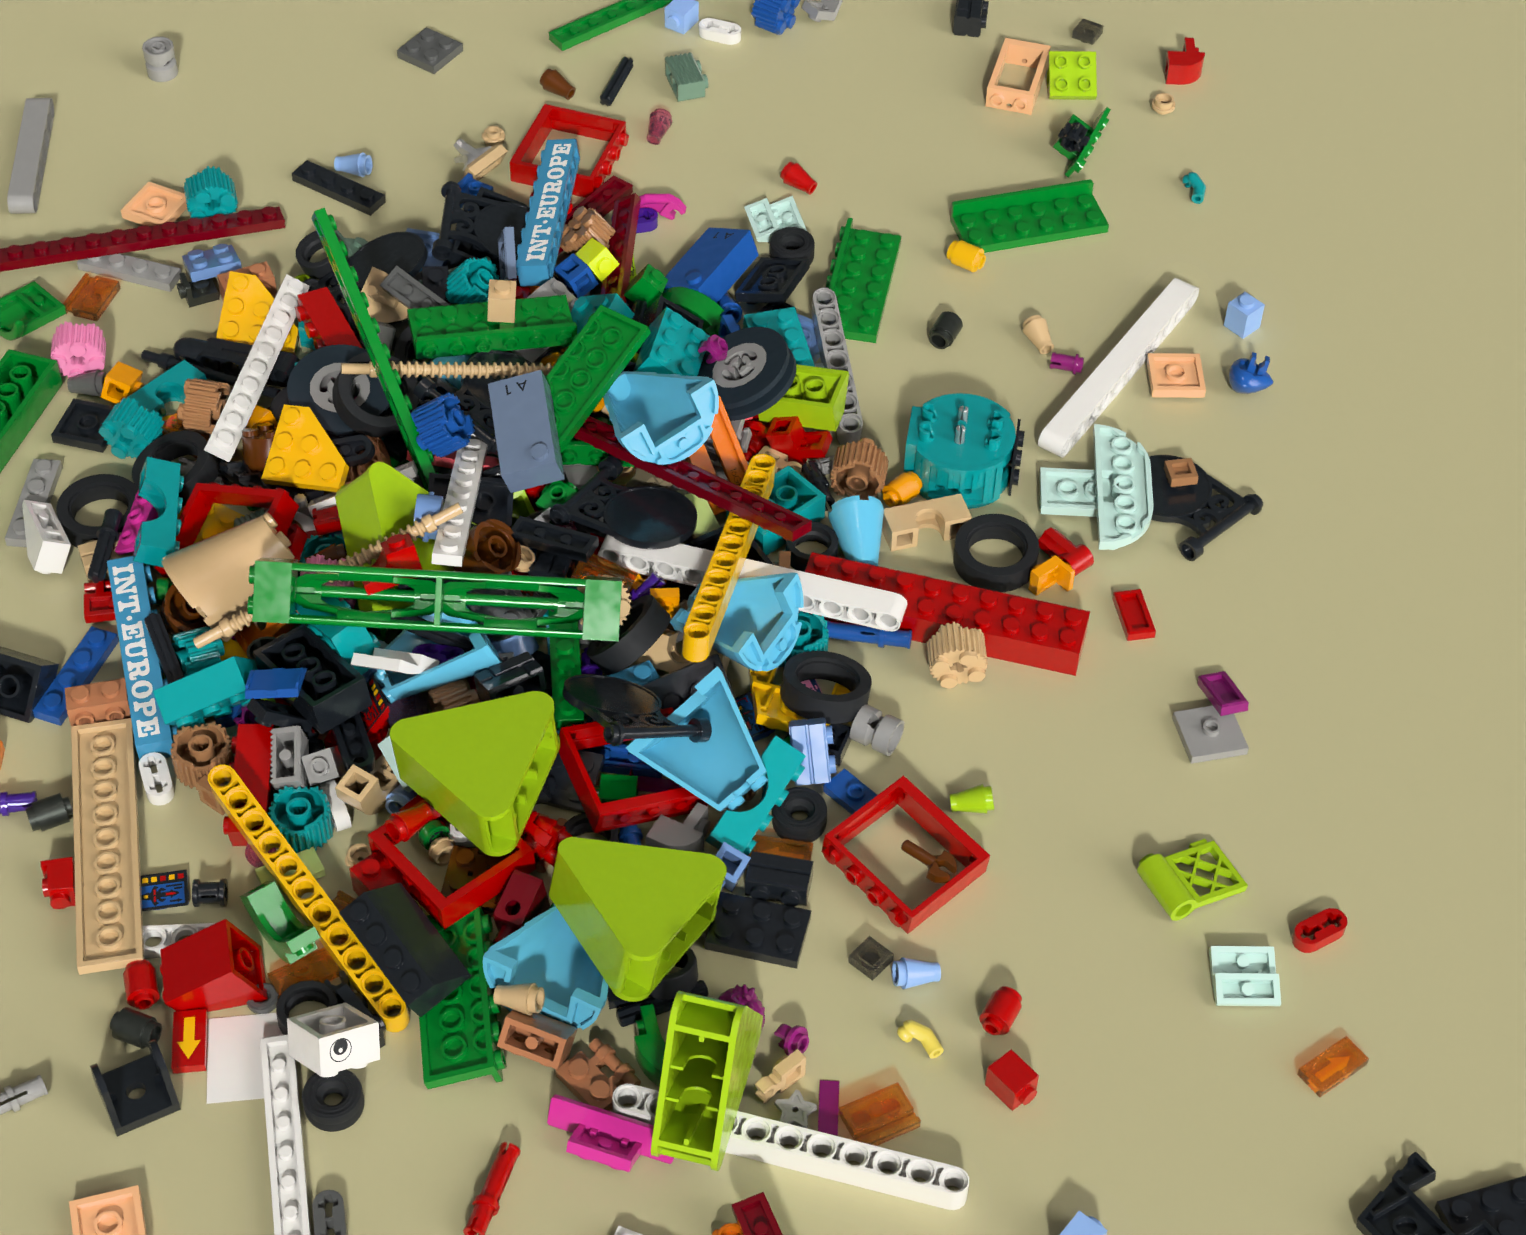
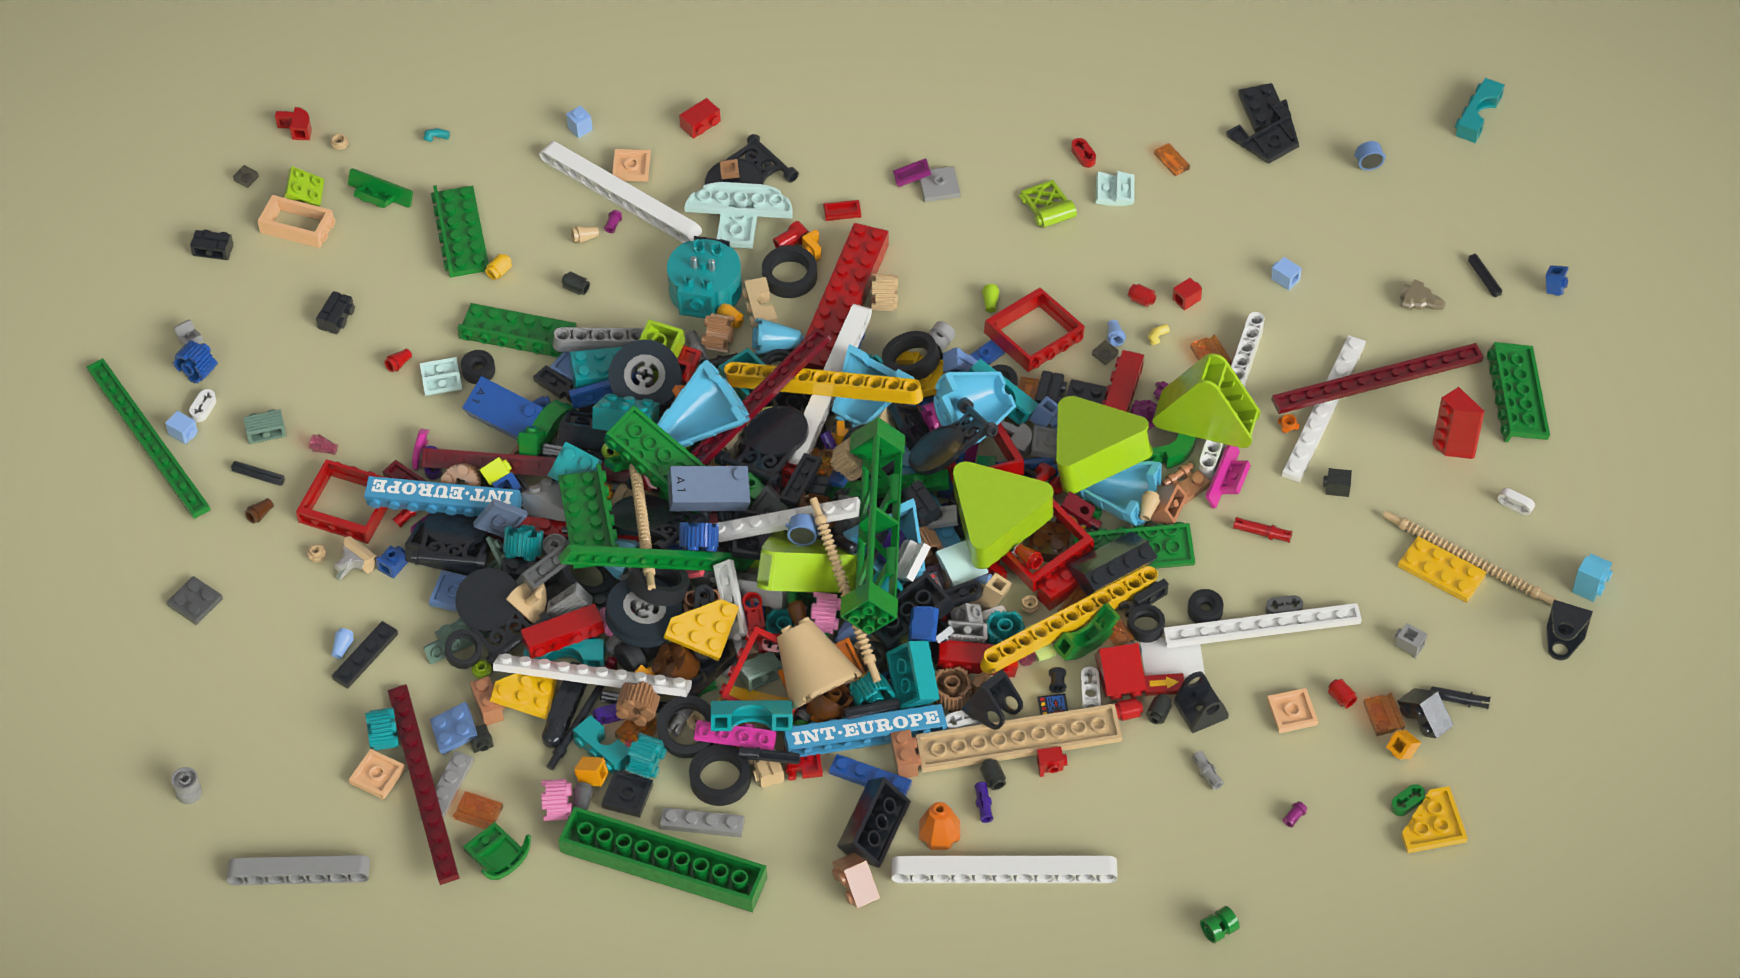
camera: 85 degrees left, 5 degrees up
white slope [22,500,71,574] -> none
white brick [287,1002,380,1077] -> none
red arch [361,533,423,596] -> none
tan brick [487,279,516,323] -> none
magenta plate [698,335,728,364] -> none
black plate [735,257,810,305] -> none
reddish brown bar [901,840,957,883] -> none
black gear [1058,122,1090,152] -> none
blue piece [1229,352,1273,394] -> none
none -> black brick [316,291,355,335]
none -> red brick [679,98,721,139]
none -> black hose [962,669,1023,730]
none -> red brick [1102,350,1144,412]

